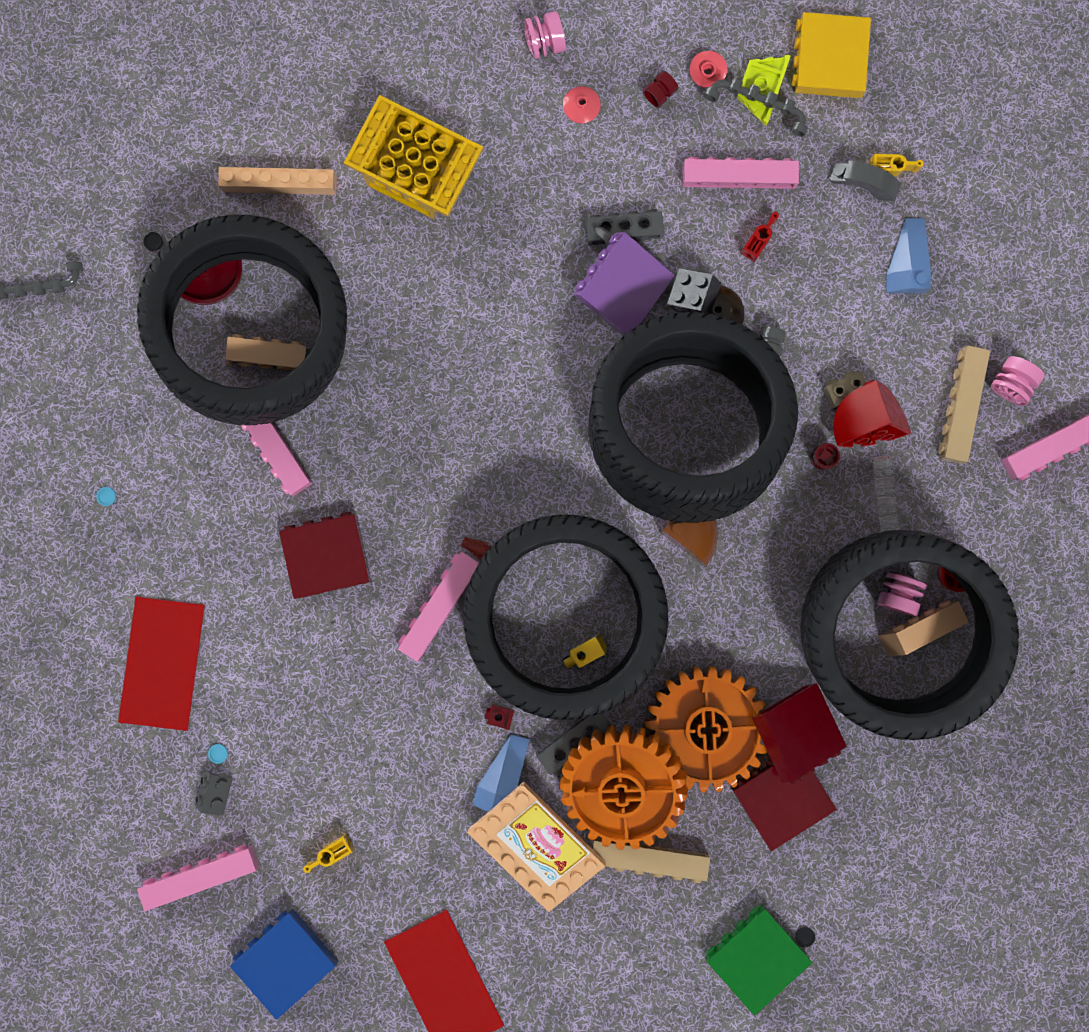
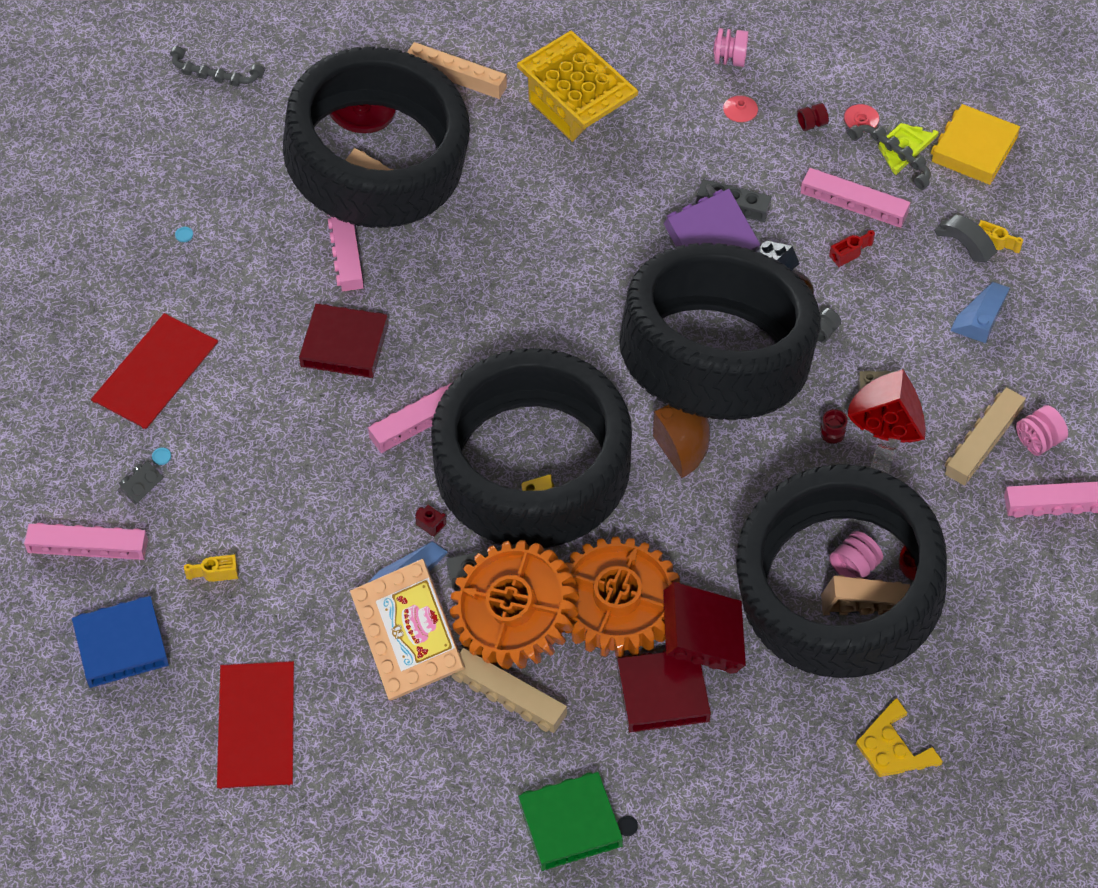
camera: 25 degrees right, 30 degrees down
none -> yellow wing [856,698,943,777]

